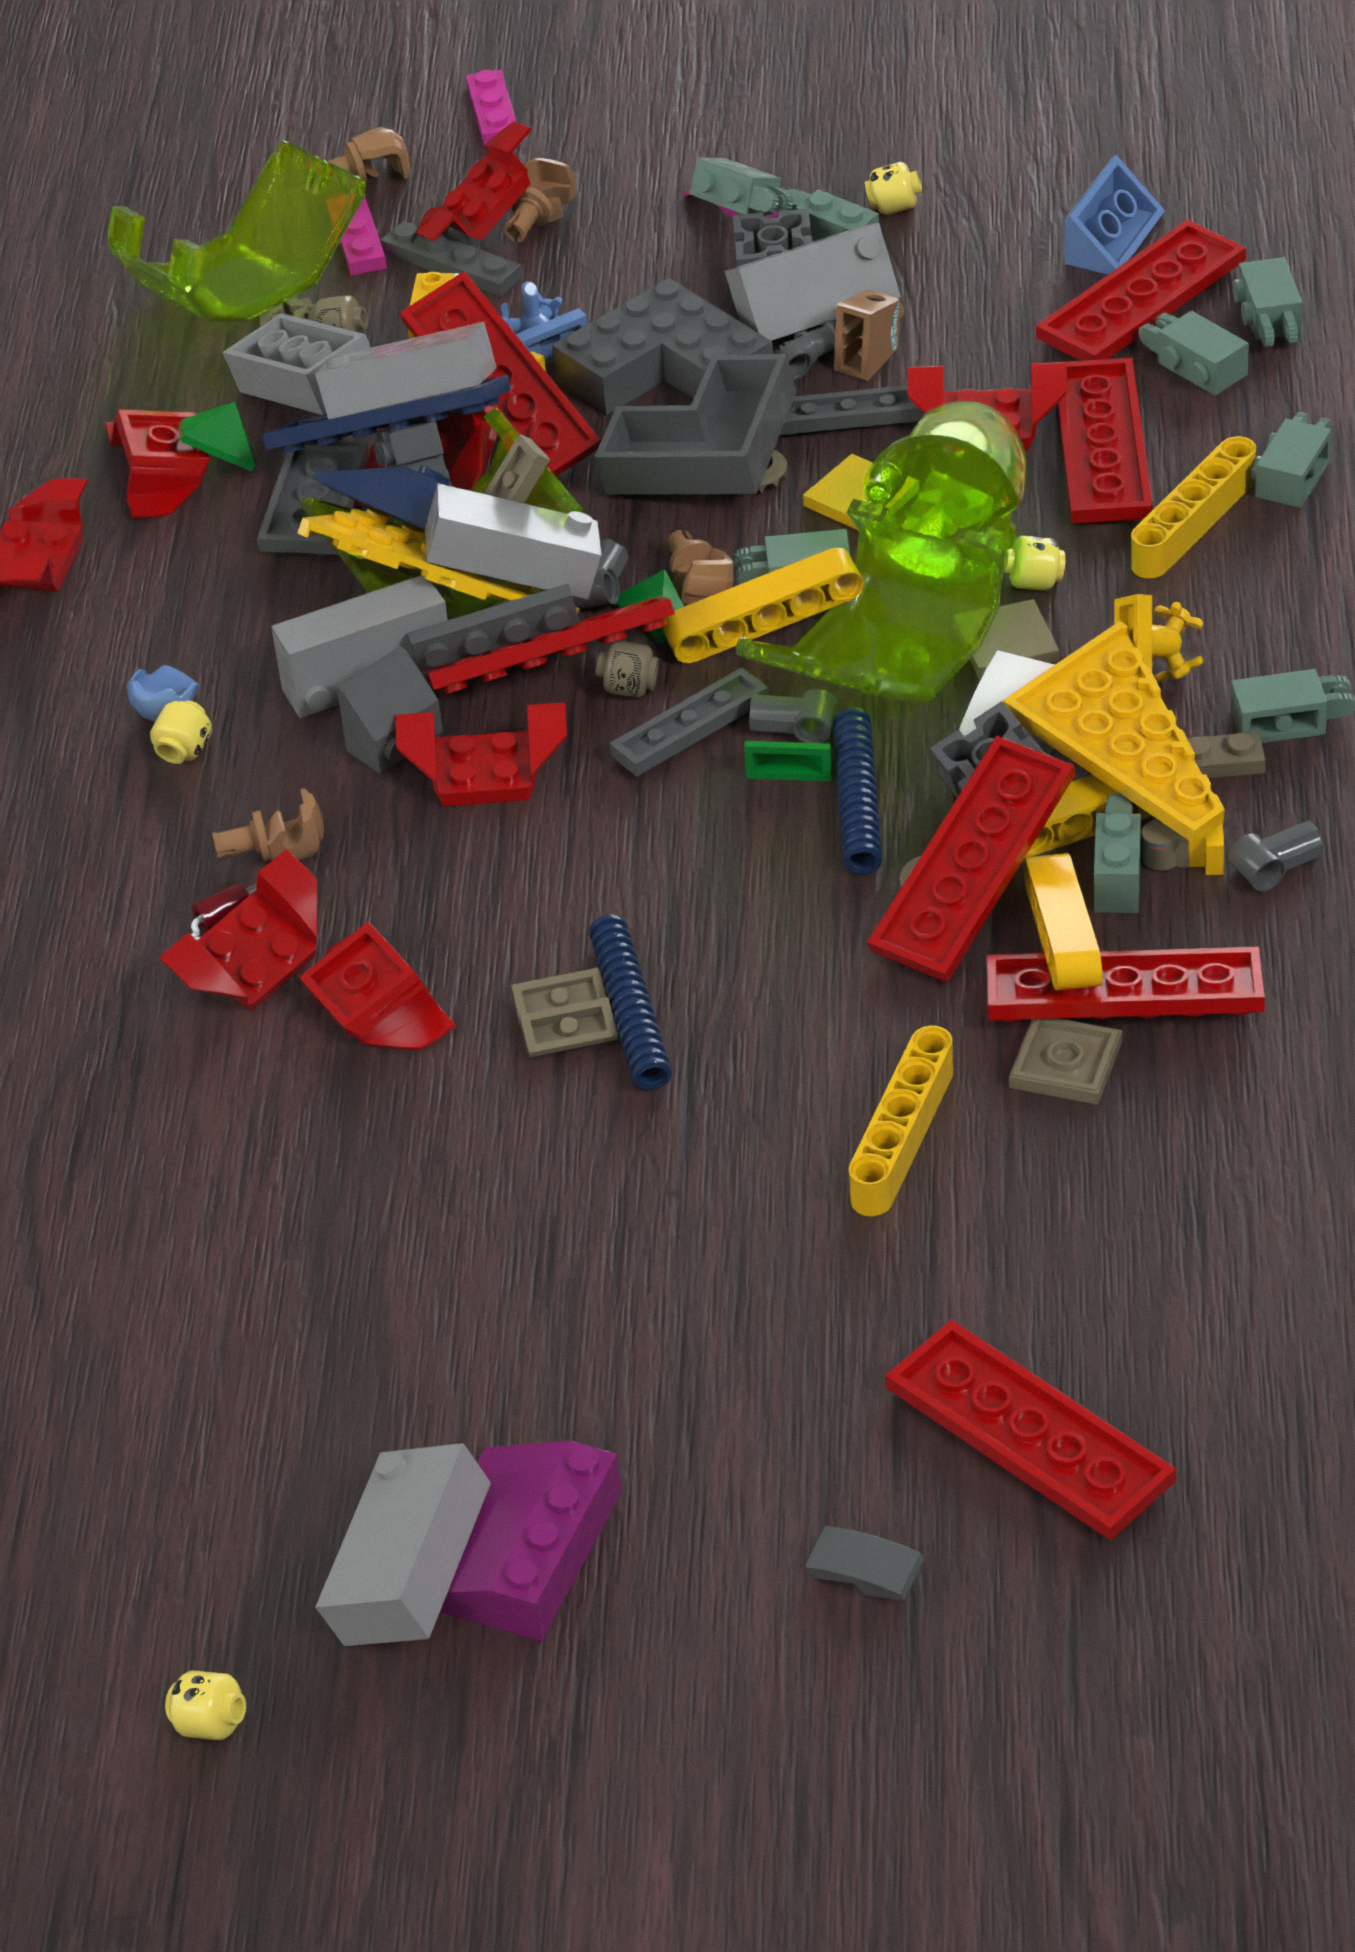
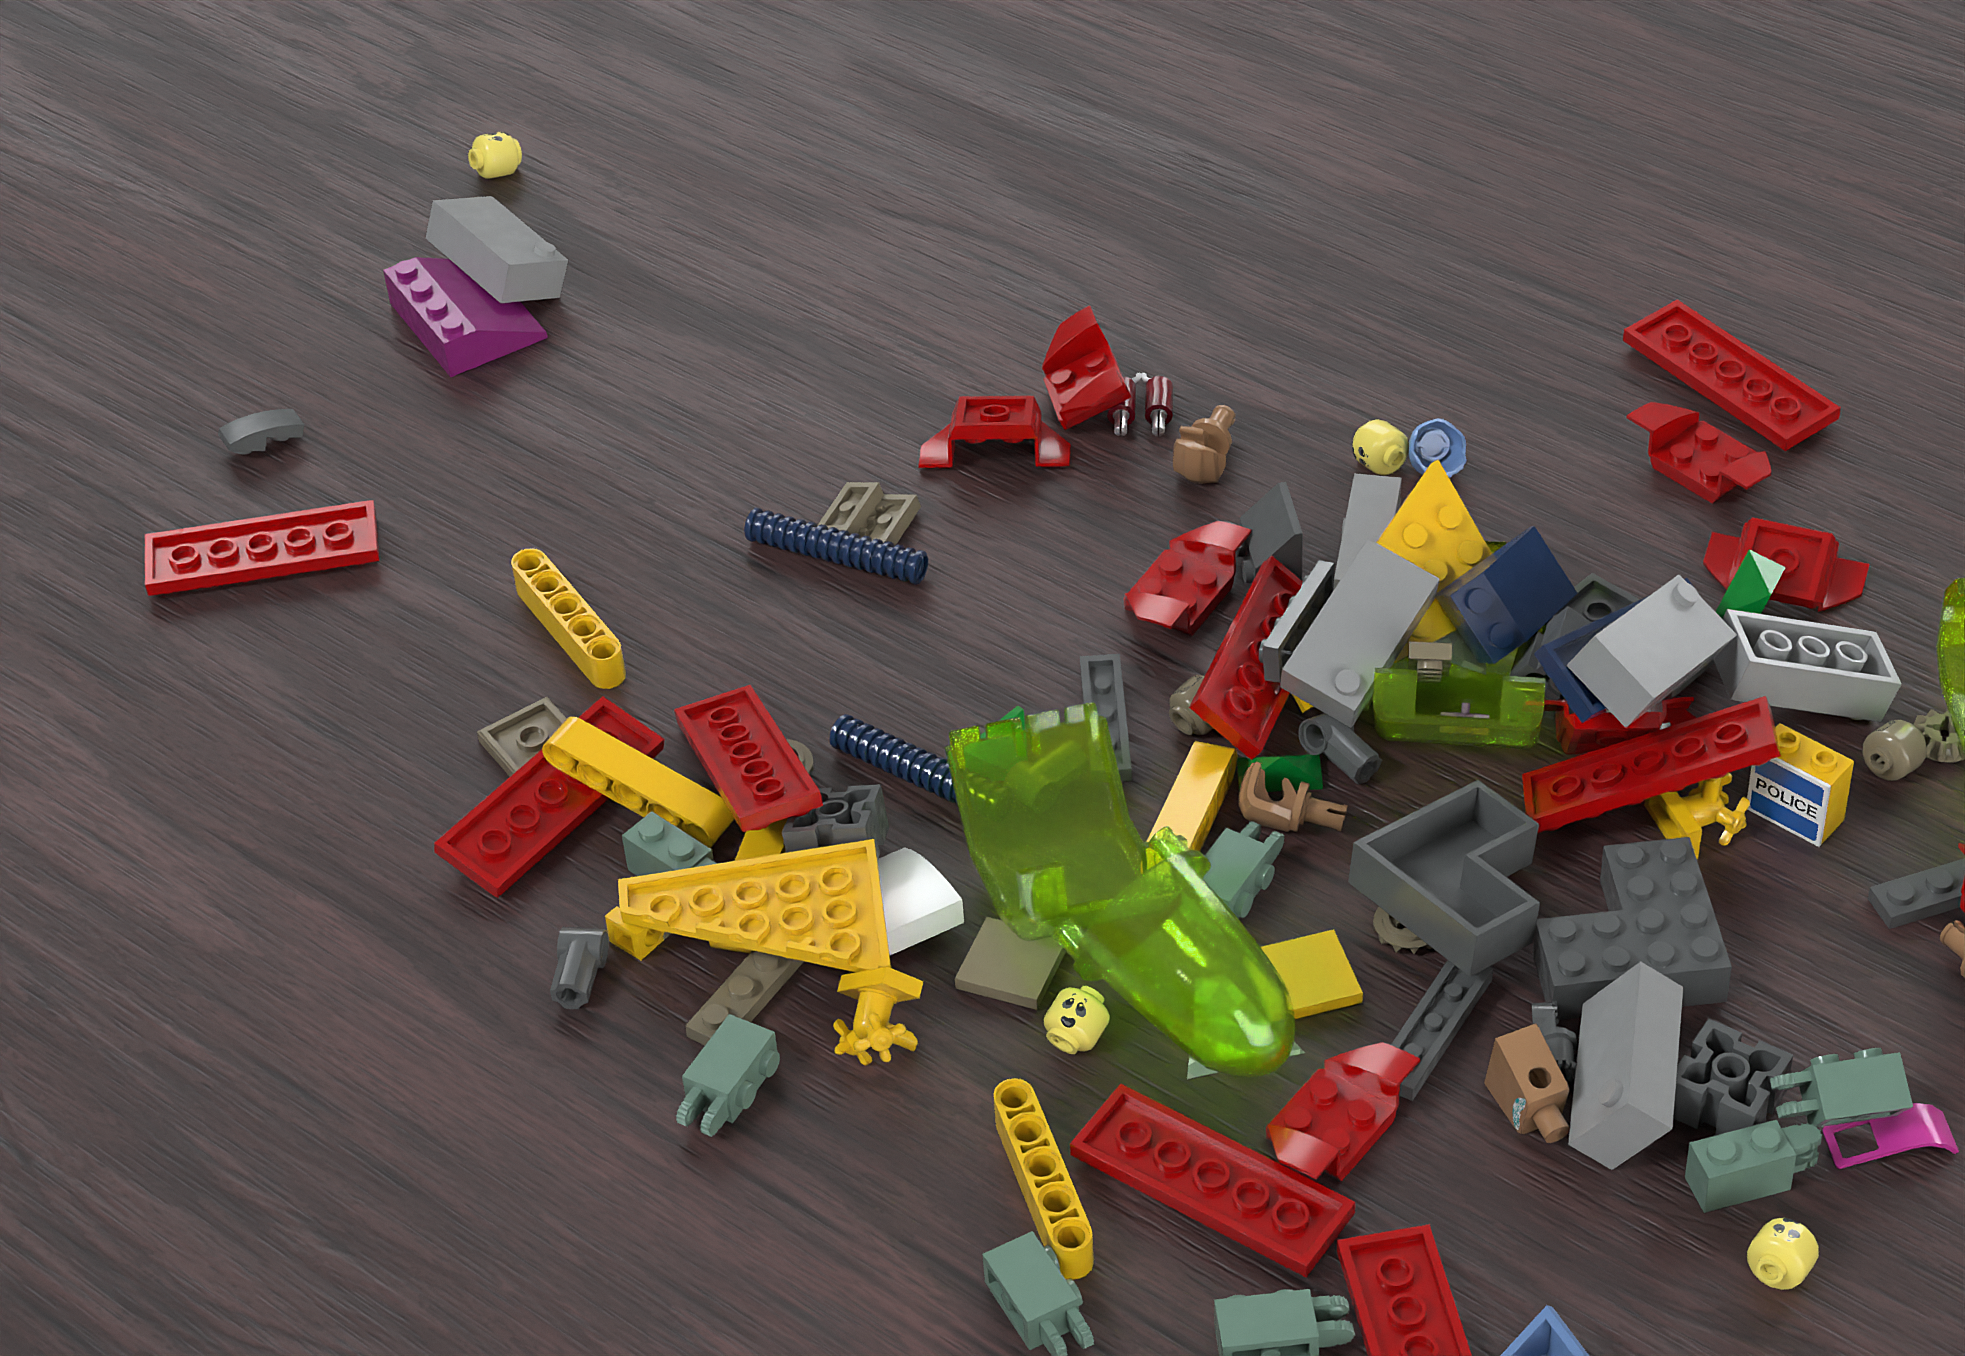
camera: 125 degrees right, 0 degrees up
medium blue piece [500,281,588,365] -> none

